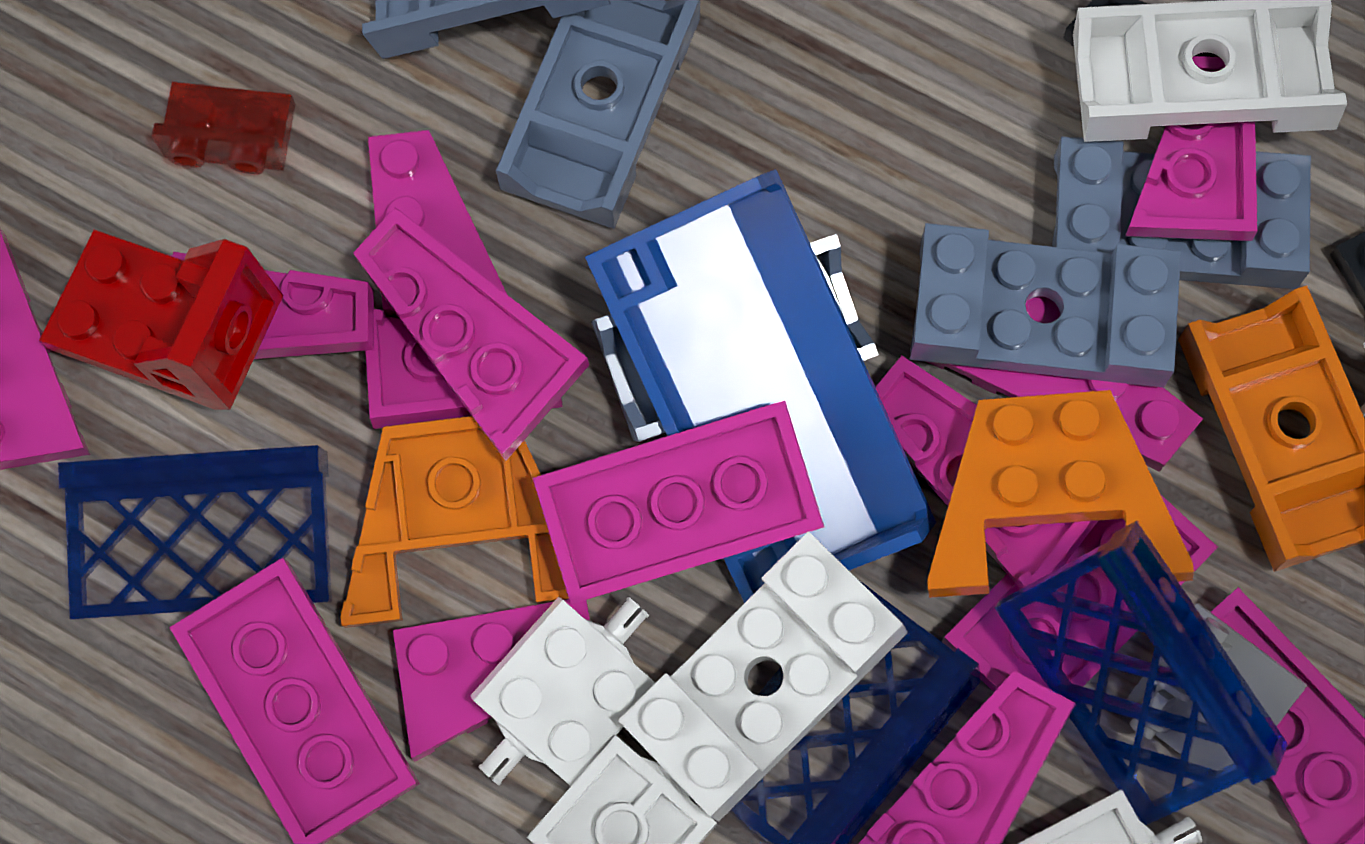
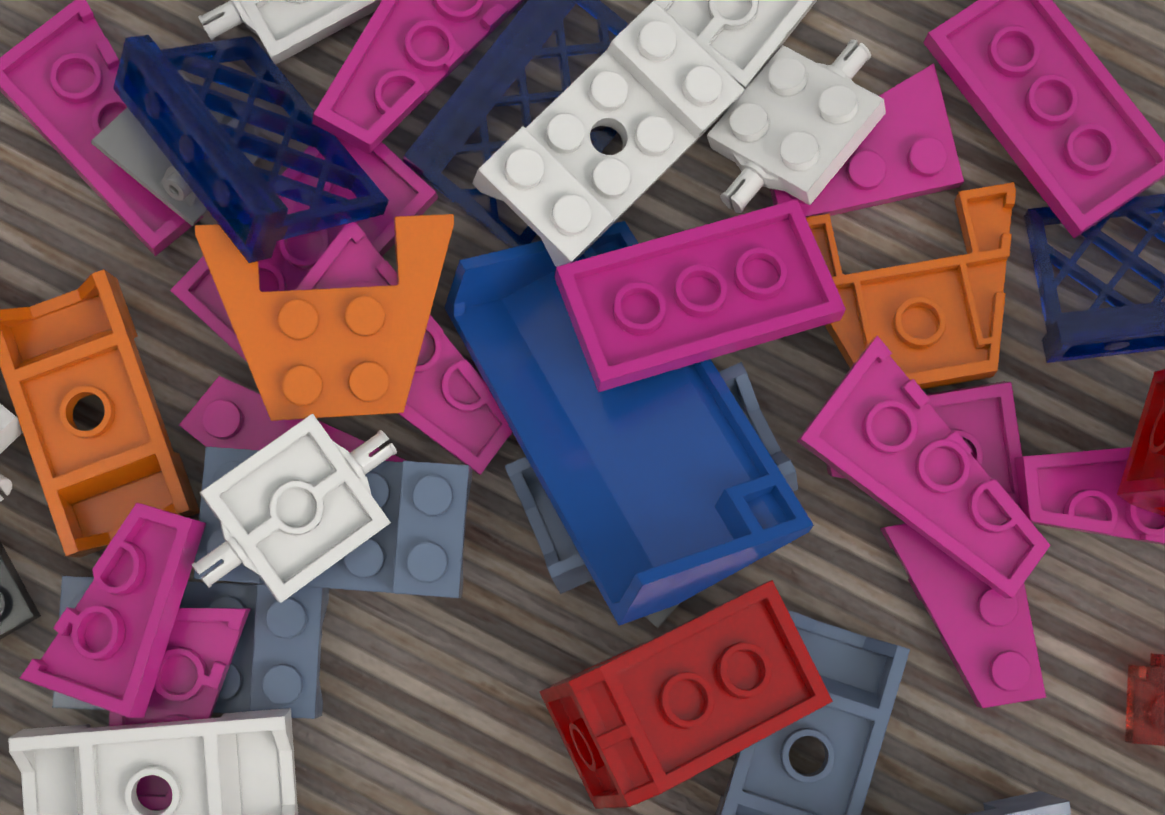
camera: 175 degrees right, 10 degrees up
none -> dark pink wing [20,503,206,719]
none -> white plate [192,414,397,603]
none -> red bracket [539,580,833,809]

